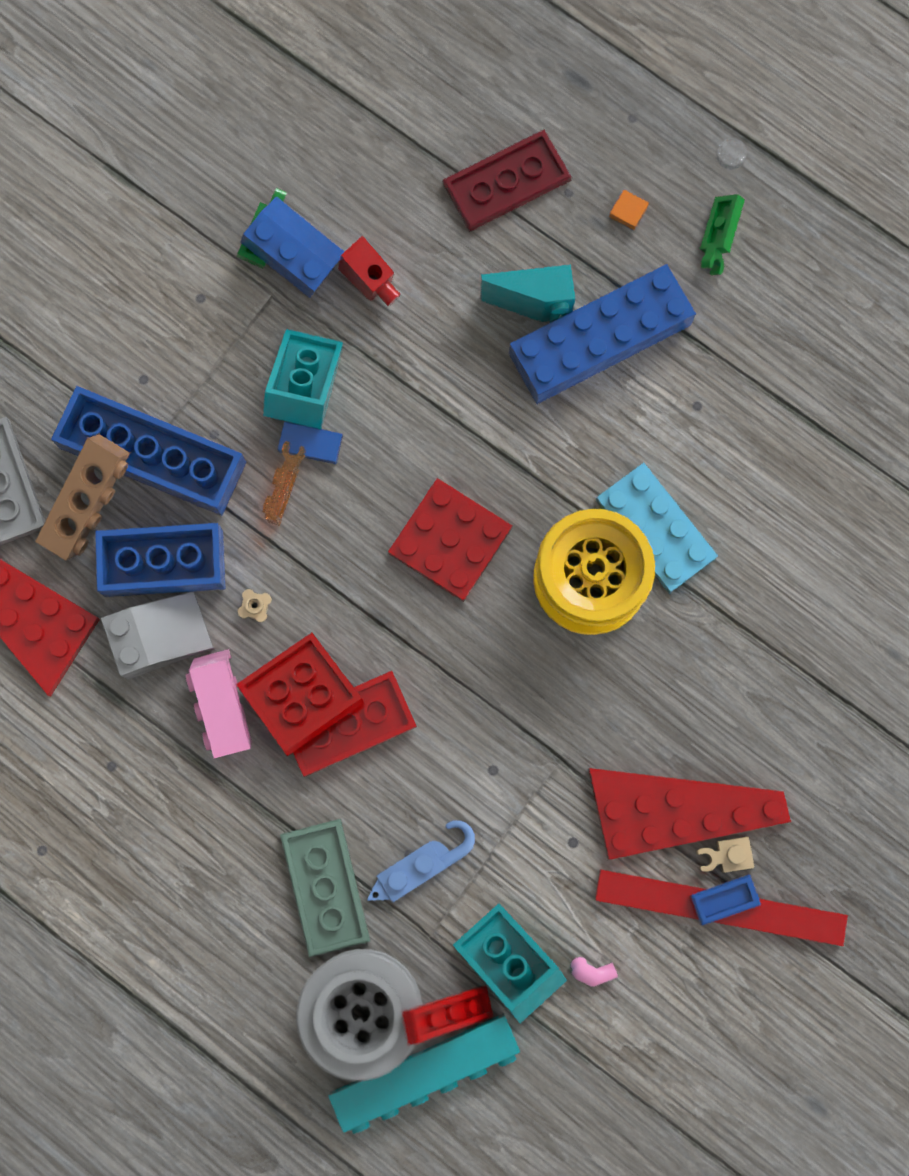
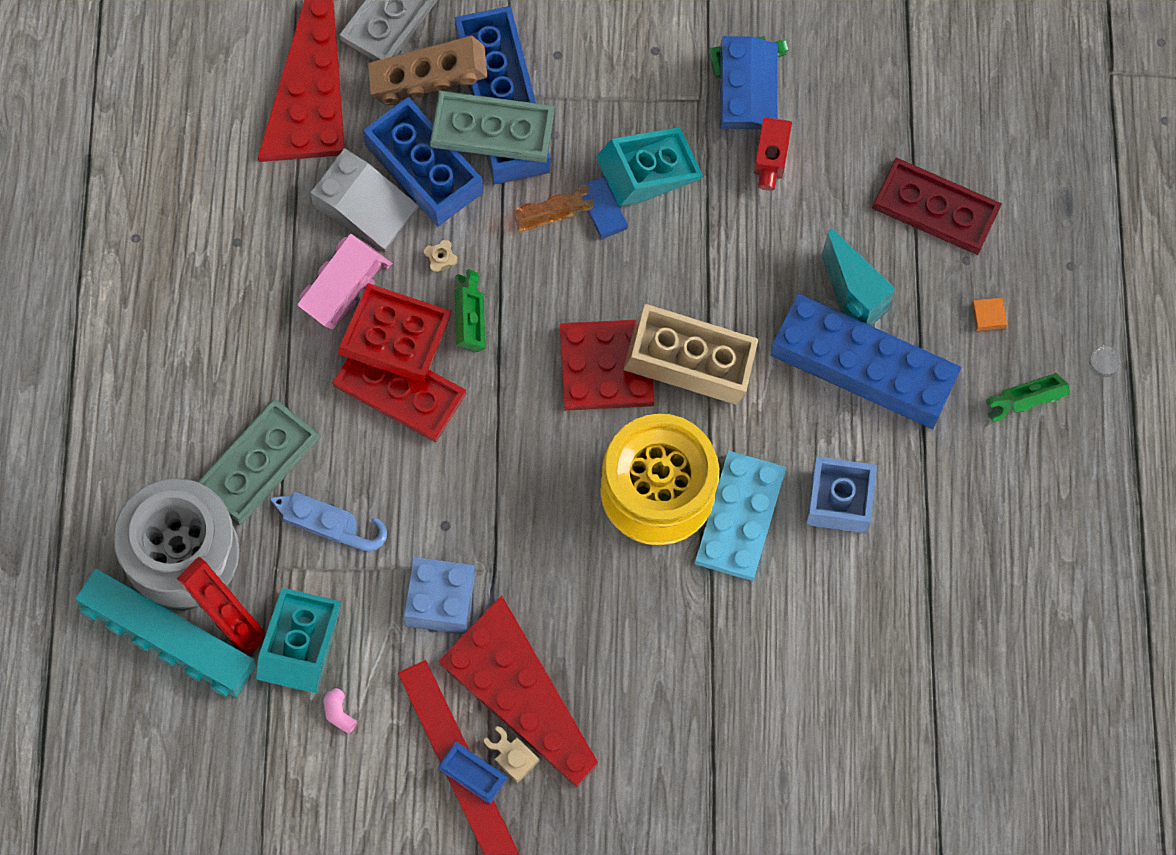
camera: 50 degrees right, 10 degrees down
none -> medium blue brick [404,557,476,634]
none -> sand green tile [430,91,555,163]
none -> green plate [454,269,485,352]
none -> tan brick [623,304,758,405]
none -> medium blue brick [806,456,877,534]

